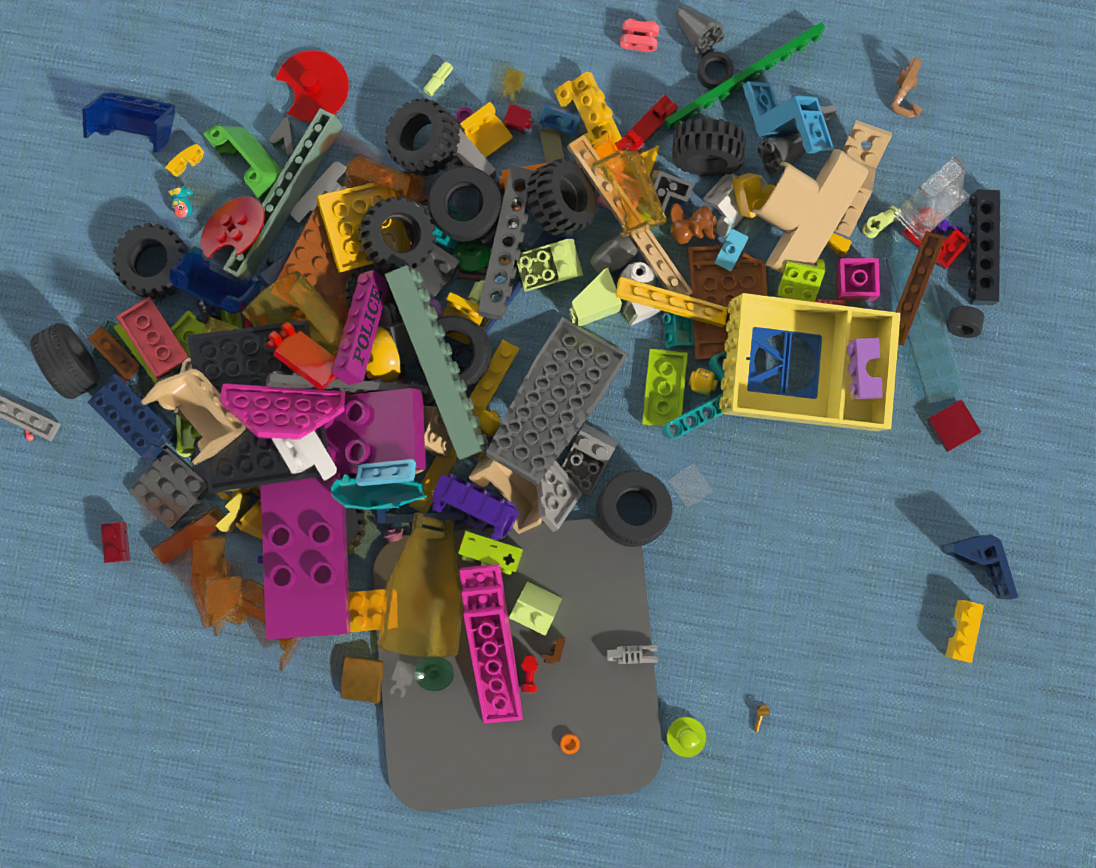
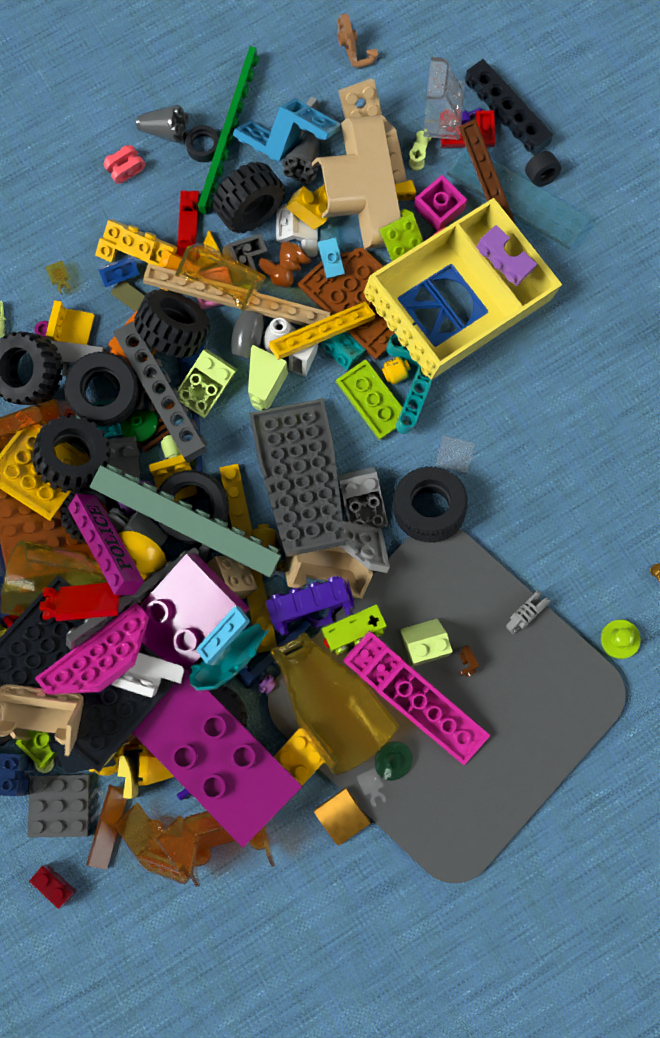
camera: 40 degrees left, 5 degrees down
dark red brick [503,103,533,134] -> none
red leg [521,655,539,692] -> none
orange tile [560,733,580,754] -> none
dark red slope [927,399,982,452] -> none

